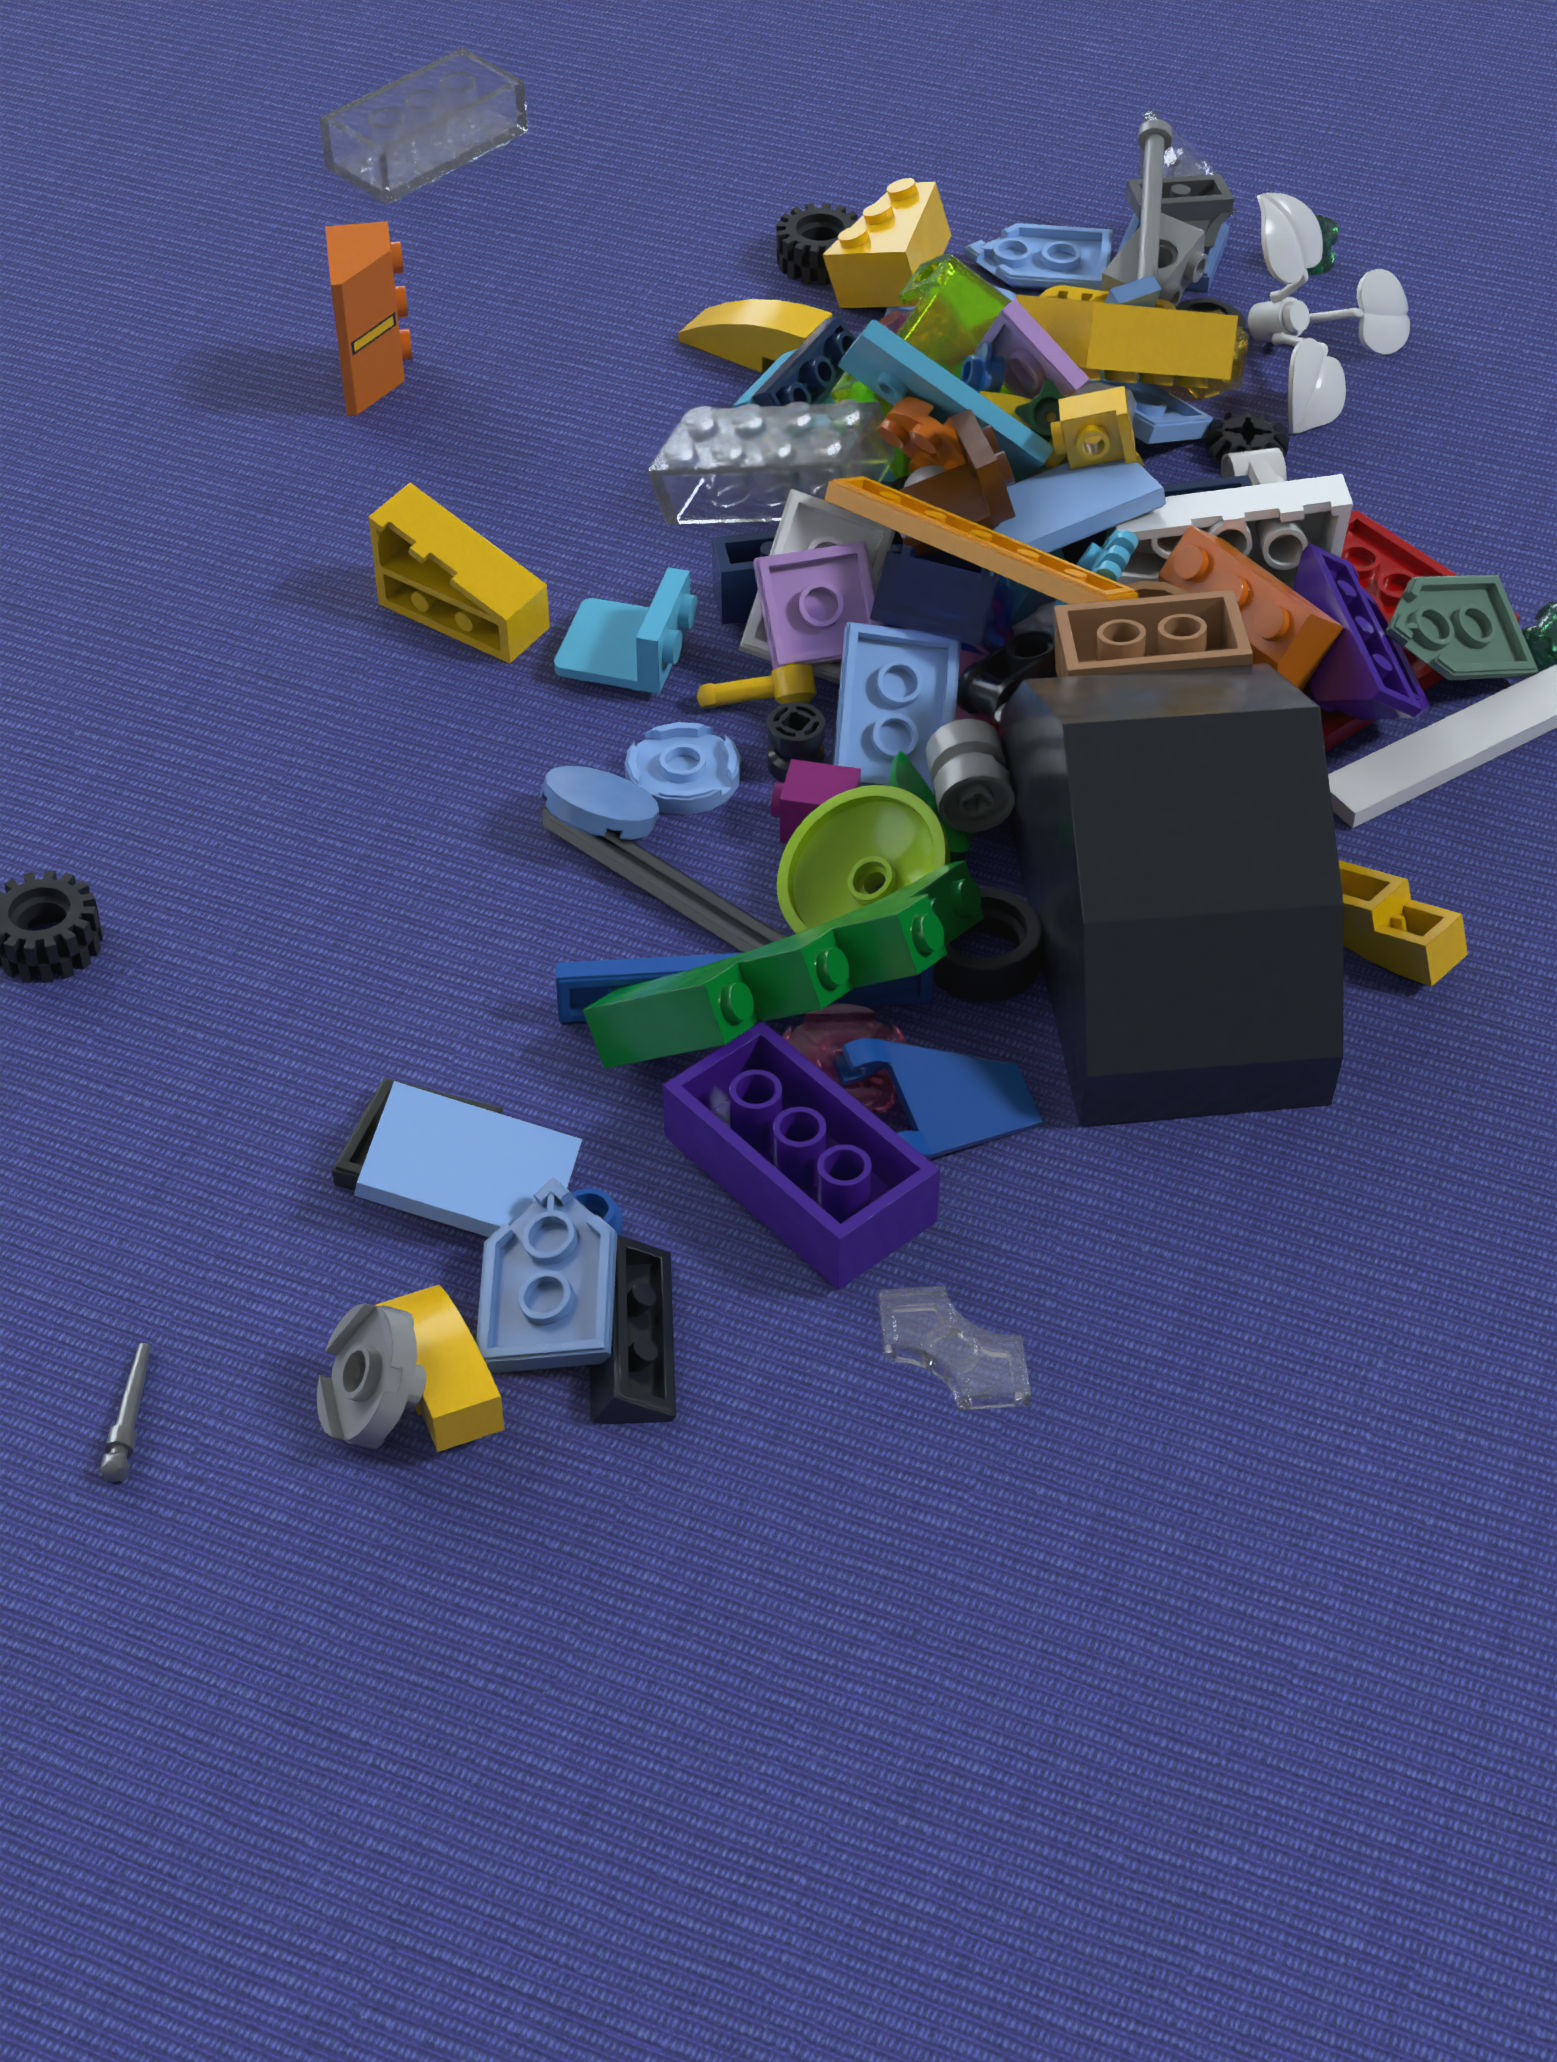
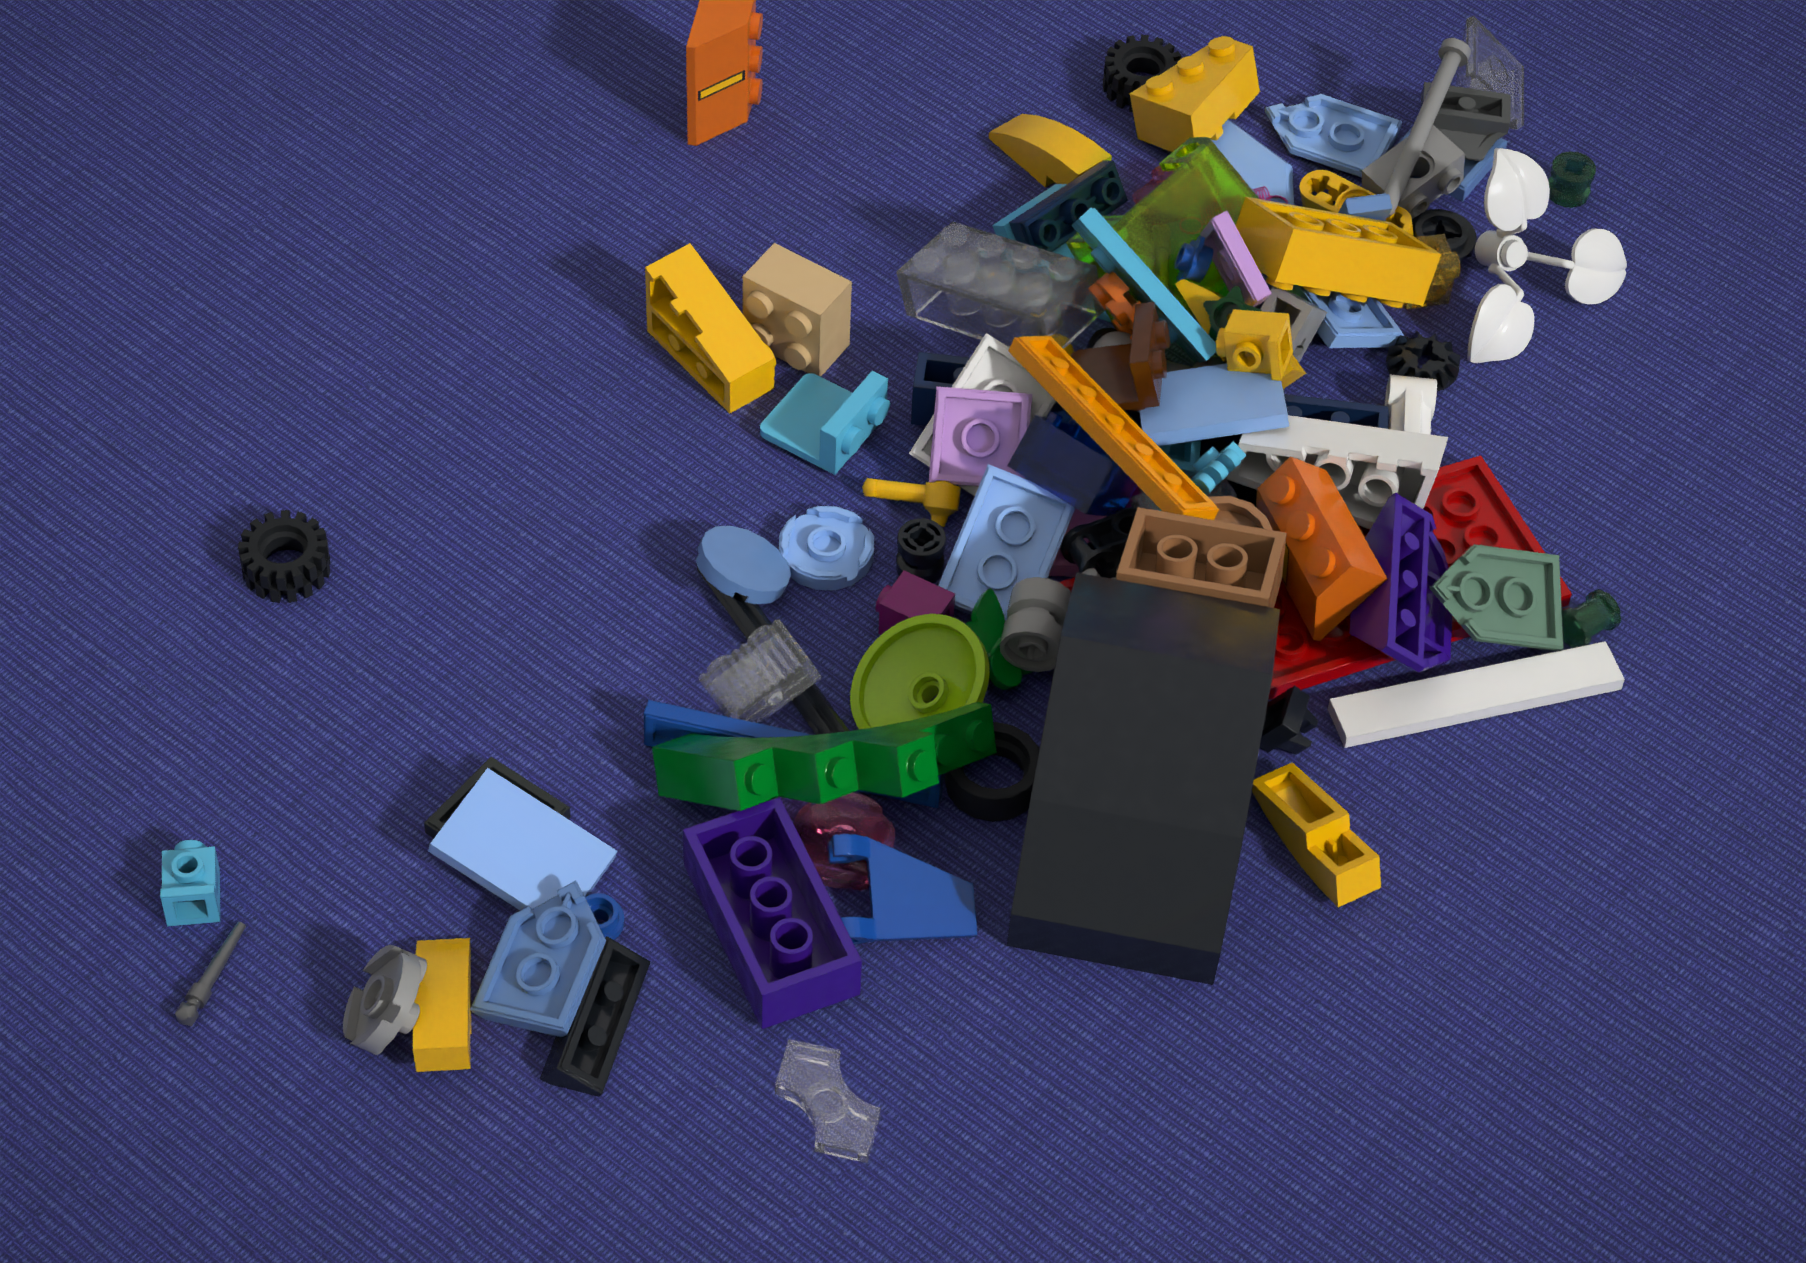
camera: 15 degrees right, 5 degrees up
none -> medium azure brick [160,840,220,927]
none -> clear brick [698,619,822,723]
none -> tan brick [743,243,852,377]

